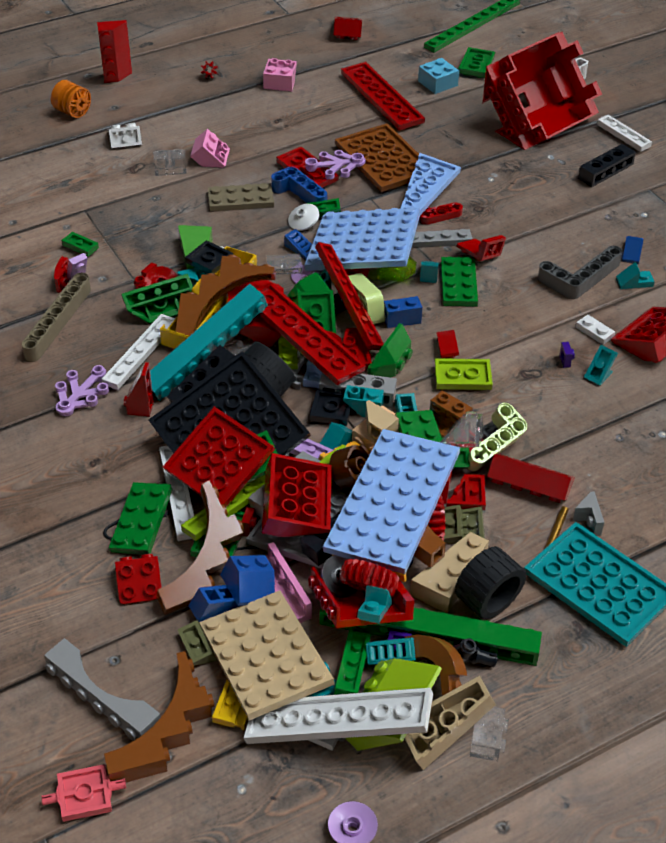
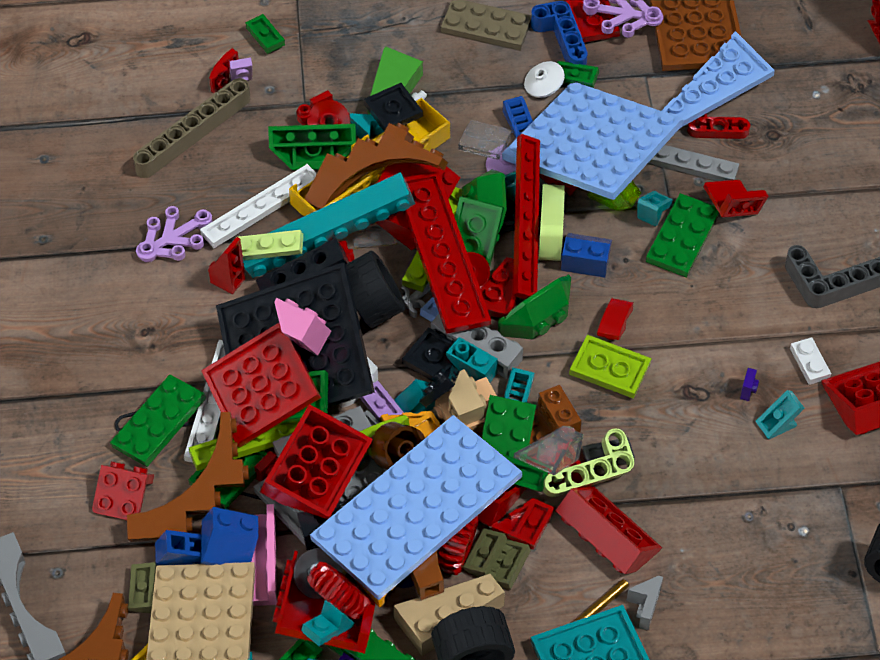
camera: 25 degrees right, 10 degrees up
none -> yellowish green plate [238,230,303,260]
none -> bright pink slope [274,298,331,355]
none -> black wing [420,366,458,408]

